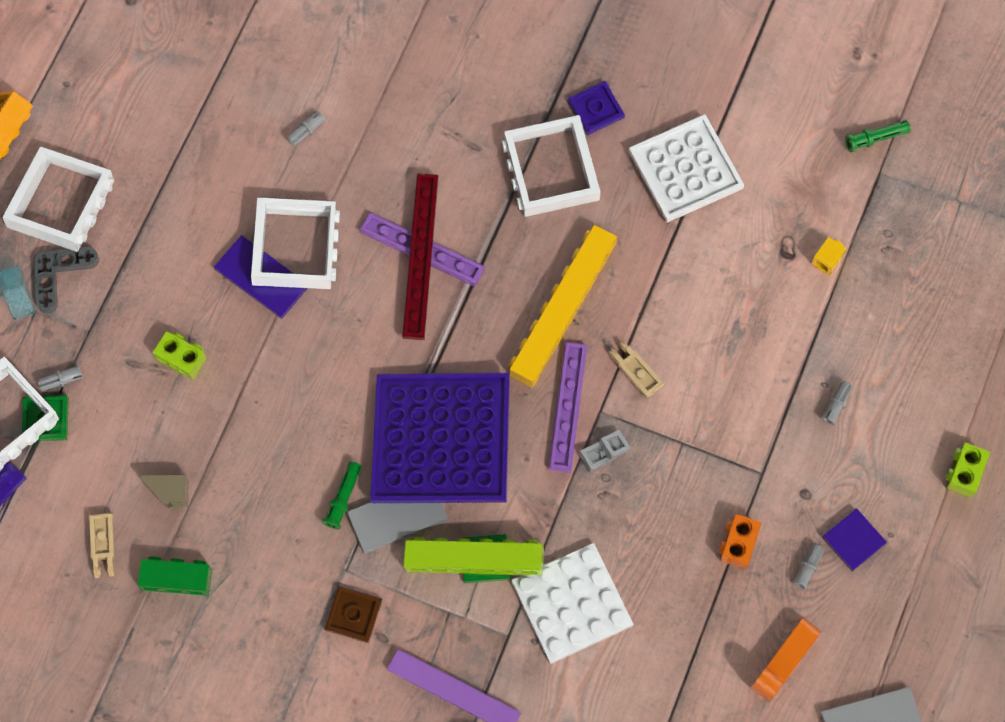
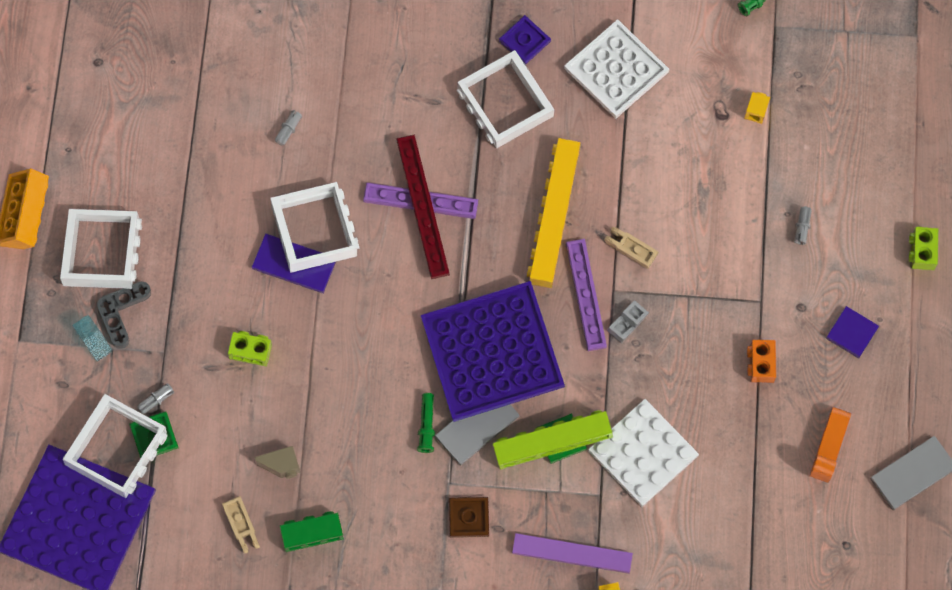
camera: 20 degrees left, 0 degrees up
light grey axle [793,544,824,589] -> none

